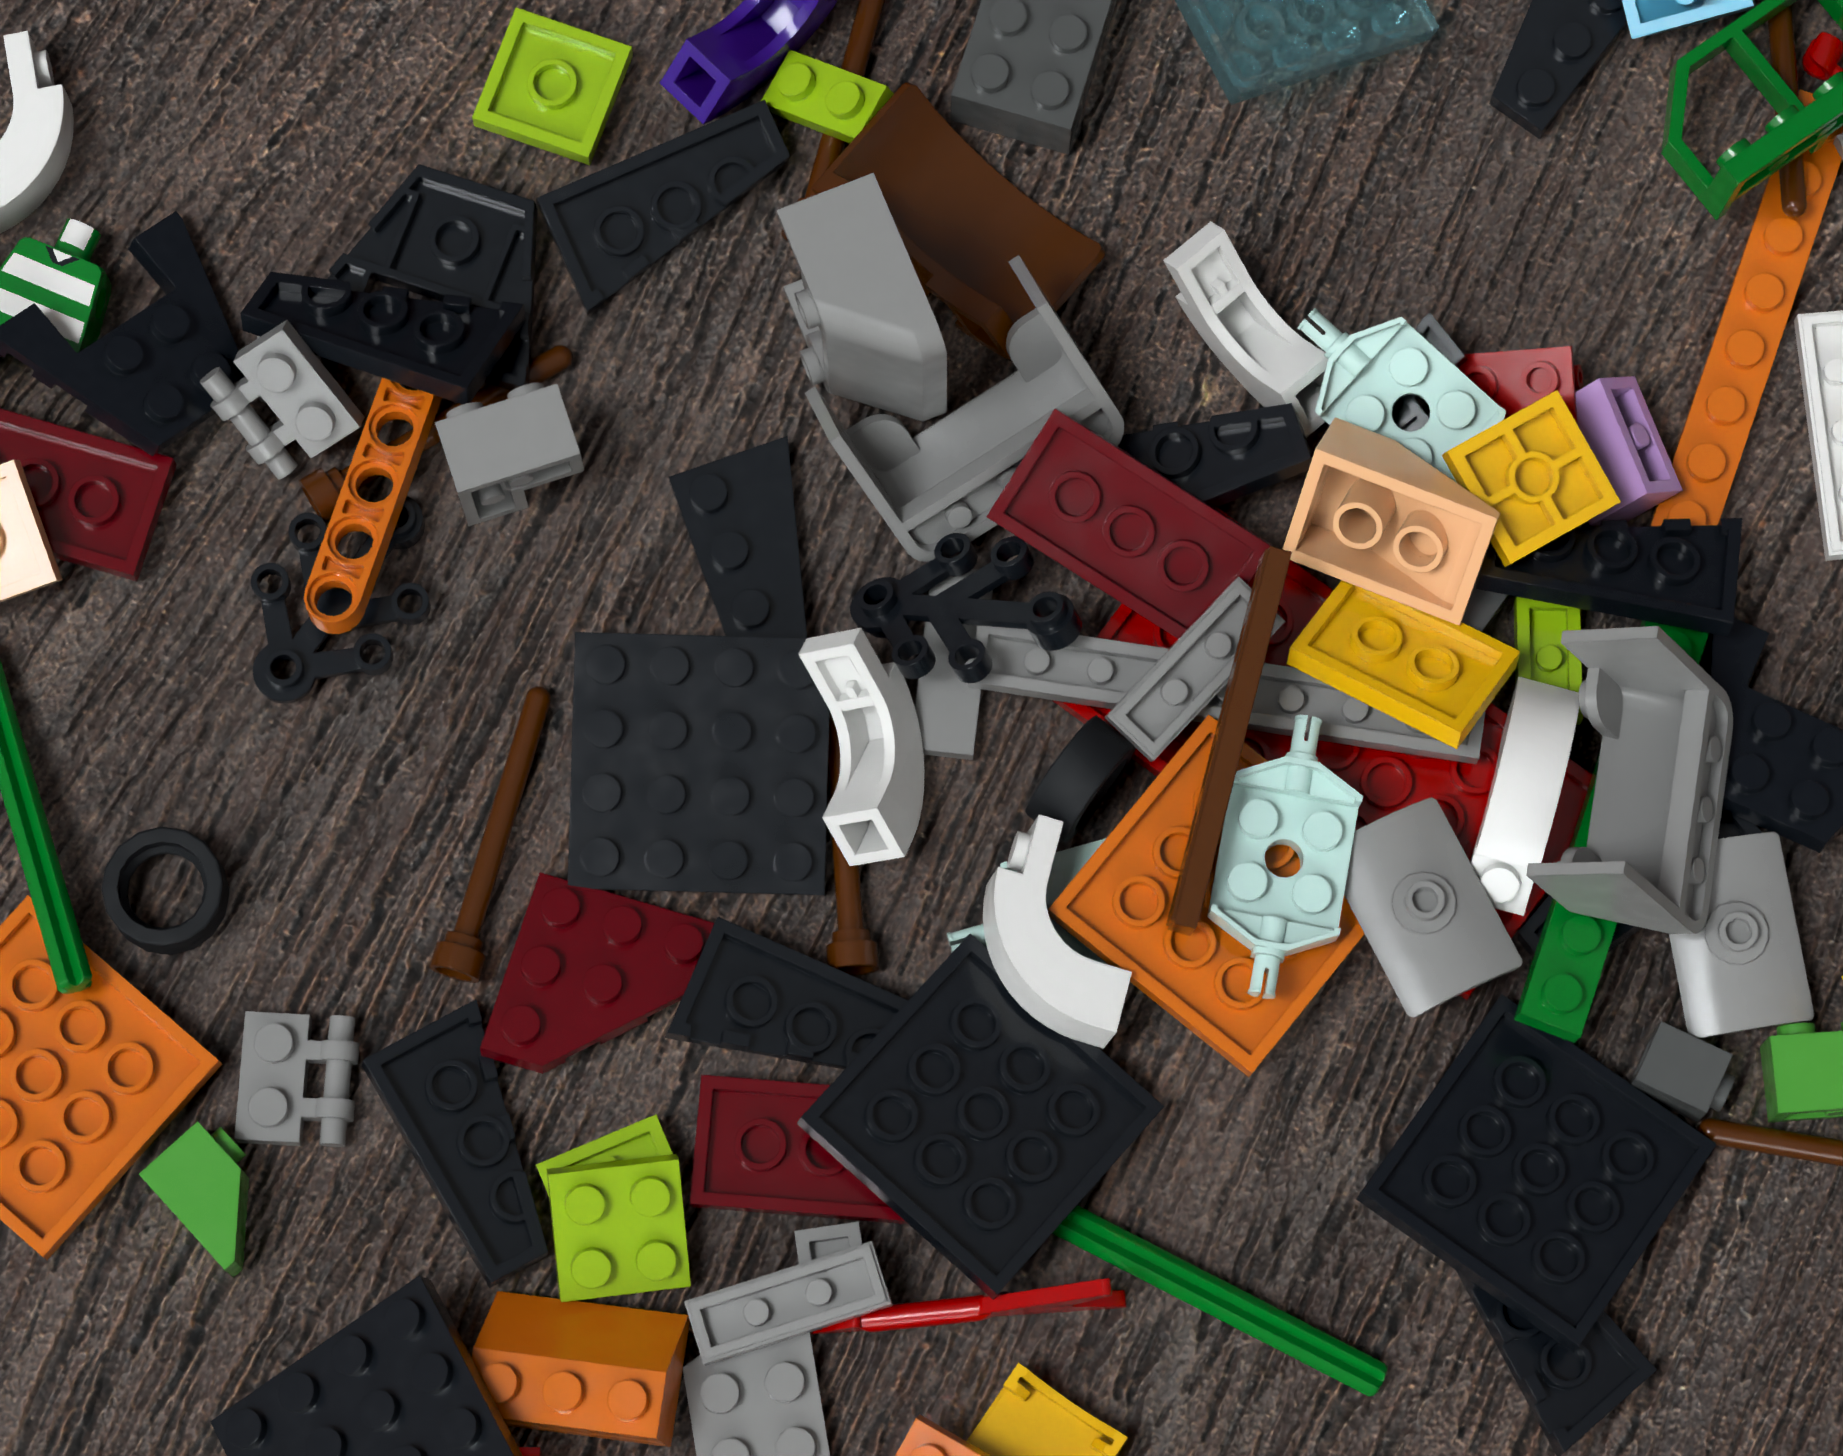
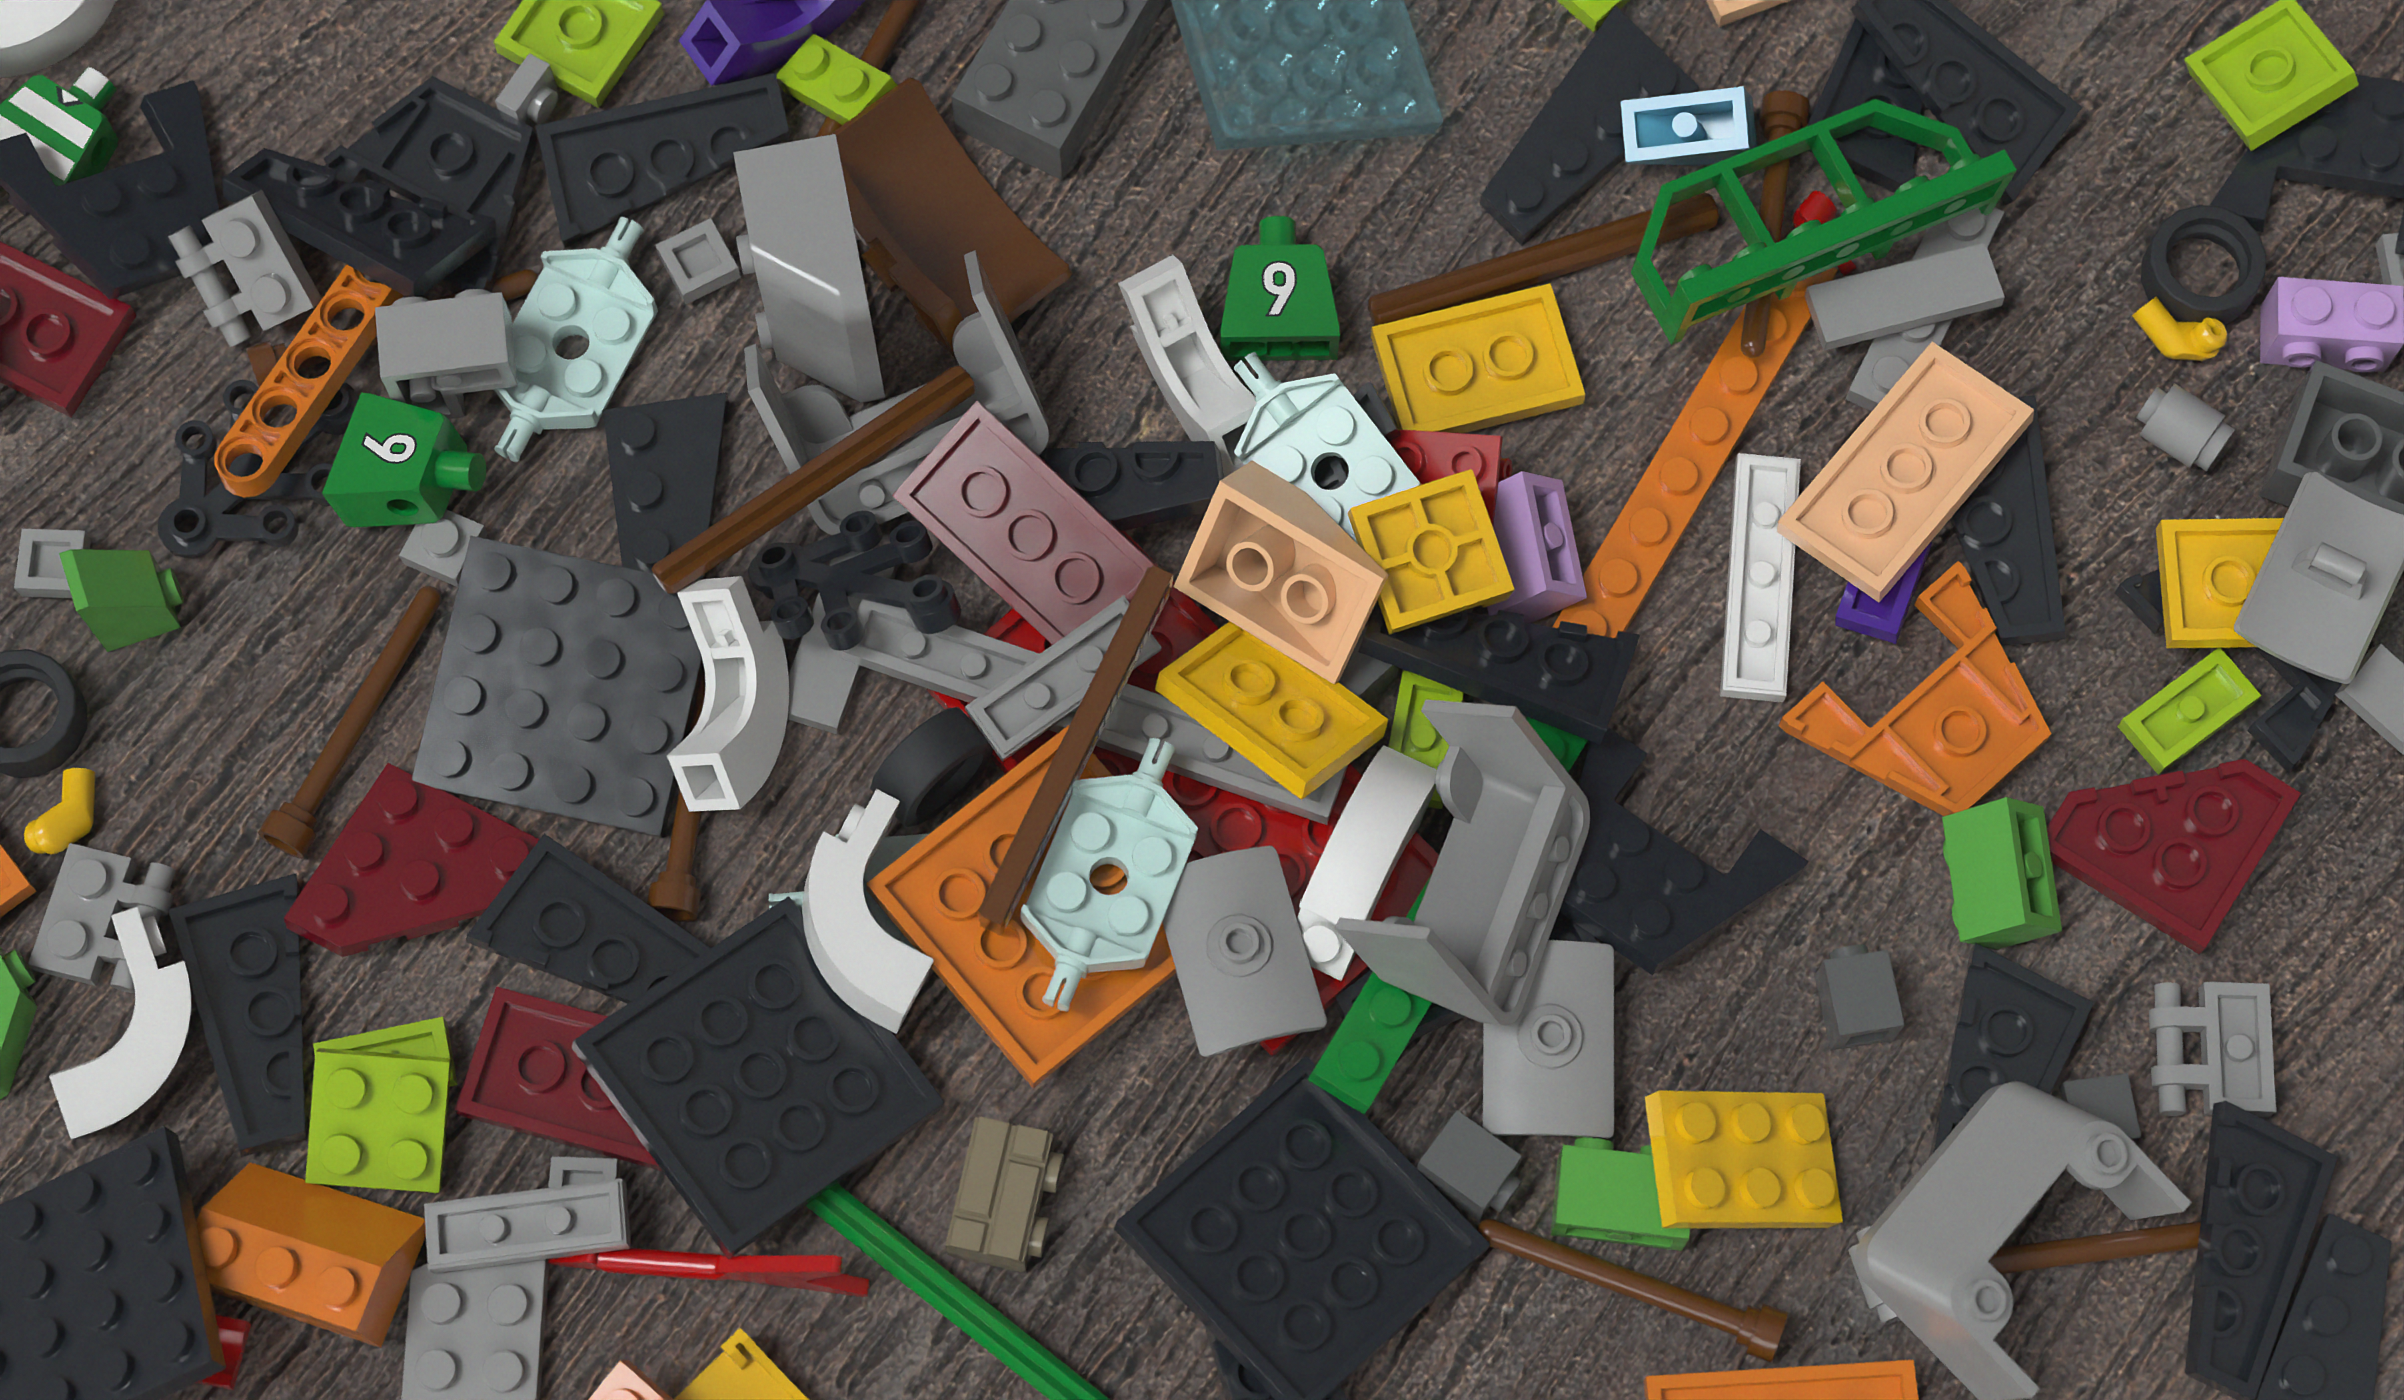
camera: 10 degrees right, 5 degrees down
none -> light grey plate [14,529,91,598]
none -> yellow arm [24,768,96,854]
none -> white arch [49,907,191,1139]
none -> bright green slope [59,549,184,652]
none -> green torso [322,392,486,527]
none -> light grey plate [399,509,488,587]
none -> light aqua plate [493,217,658,462]
none -> light grey plate [495,53,558,128]
none -> reddish brown axle [652,365,976,594]
none -> light grey plate [656,218,741,305]
none -> dark tan brick [945,1117,1064,1272]
none -> green torso [1220,216,1340,361]
none -> reddish brown axle [1368,192,1719,326]
none -> yellow plate [1371,283,1586,433]

